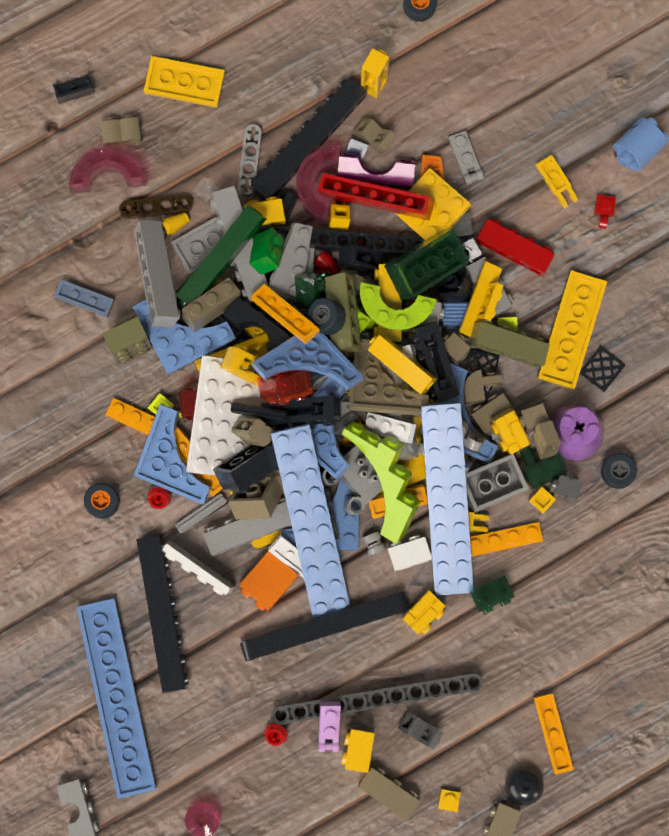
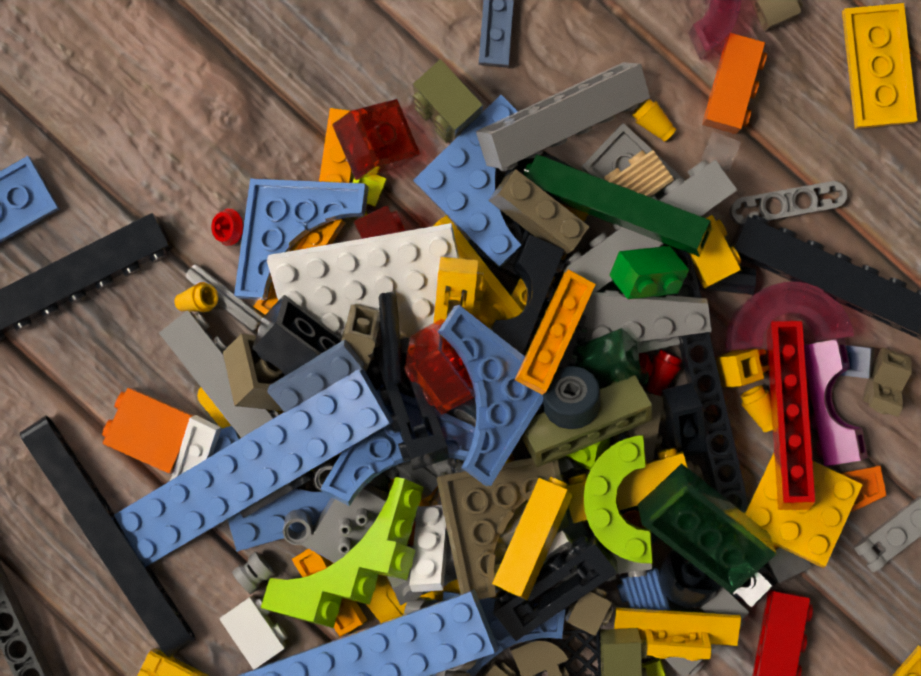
camera: 70 degrees right, 5 degrees up
black wheel [83,483,120,519] -> none
dark brown beam [119,195,193,219] -> none
white plate [162,542,236,595] -> none
none -> yellow cone [174,282,218,312]
none -> sand blue plate [267,340,364,413]
none -> clear red brick [332,99,421,180]
none -> tan brick [603,150,674,197]
none -> orange brick [702,33,767,134]
none -> yellow cone [740,385,773,432]

